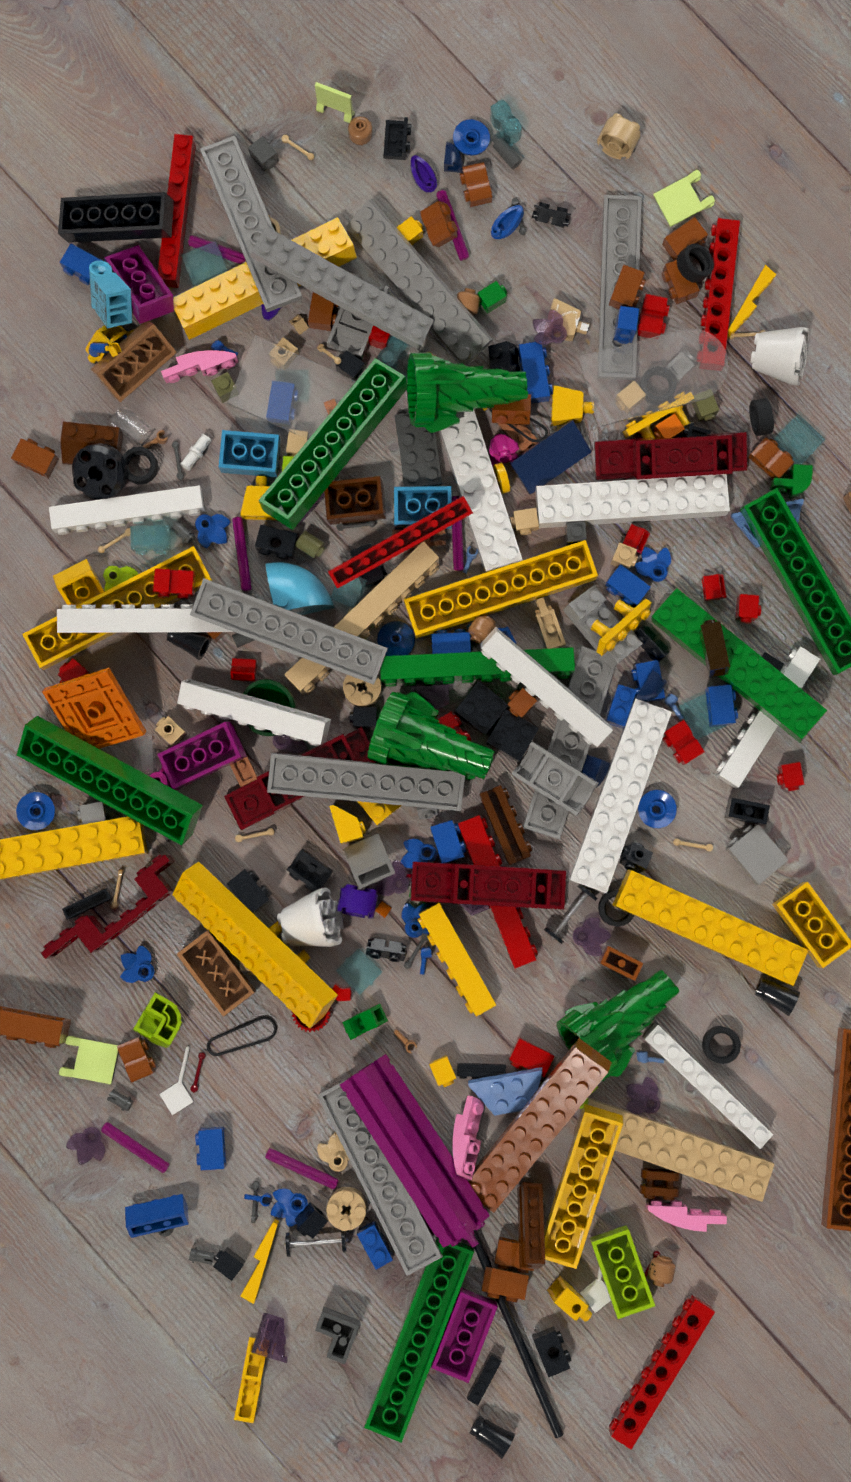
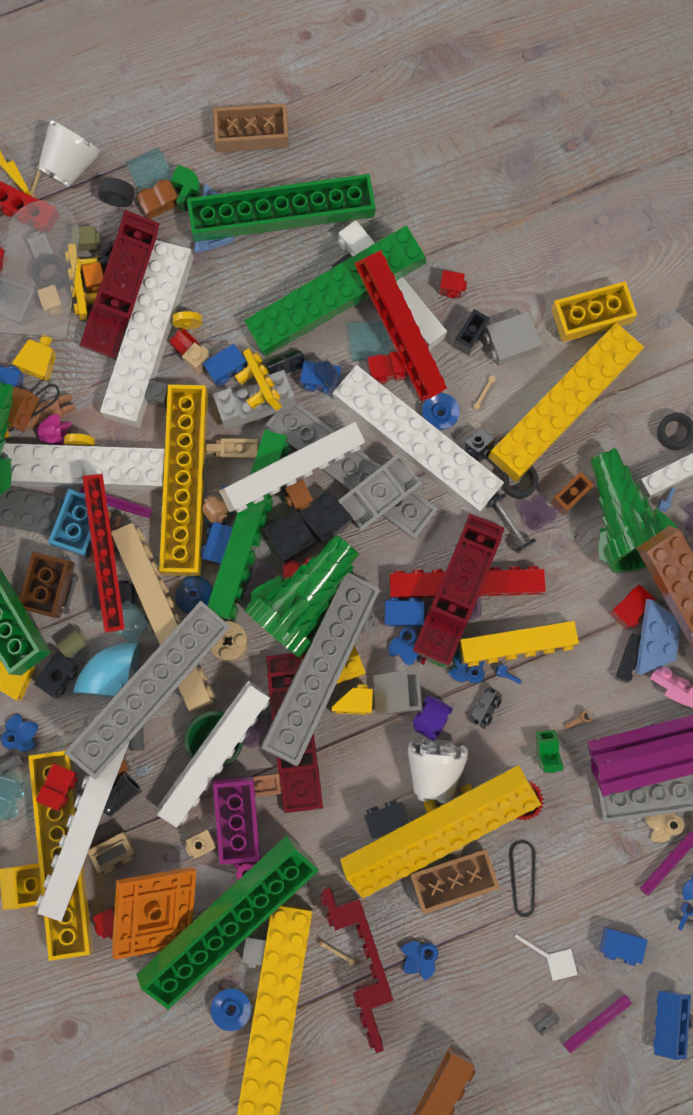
camera: 70 degrees left, 5 degrees down
yellowish green flag [59,1036,118,1084] -> none
black piece [62,888,113,920] -> none
clear purple plate [66,1127,105,1165] -> none
lime plate [103,566,138,591] -> none
dark orange brick [117,1036,156,1083] -> none
lime brick [133,993,182,1048] -> none
dark red hinge [190,1052,206,1093] -> none
red piece [231,658,257,681] -> none
magenta axle [232,517,252,591] -> none
tan hinge [235,828,275,842] -> none
black bracket [286,849,334,892] -> none
red piece [332,983,352,1001] -> none
clear light blue piece [336,948,382,995] -> none
black brick [350,707,377,728] -> none
clear purple plate [375,860,410,896] -> none
orange piece [375,901,392,918] -> none
dark grey hinge [404,934,428,969] -> none
yellow brick [429,1055,456,1087] -> none
medium blue hand [463,546,478,574] -> none
reddish brown brick [479,785,532,865] -> none
dark blue tile [509,420,592,495] -> none
tan brick [510,508,539,535] -> none
dark blue brick [582,755,610,788] -> none
blue brick [605,684,637,729] -> none
blue plate [635,547,671,582] -> none
medium blue hand [664,694,684,720] -> none
dark brown brick [699,620,730,678] -> none
red piece [701,574,727,602] -> none
blue brick [705,685,738,727] -> none
red brick [735,594,761,624] -> none
black plant [754,978,800,1016] -> none
none -> tan window [87,832,136,874]
none -> yellow piece [172,311,203,329]
none -> red brick [354,250,447,401]

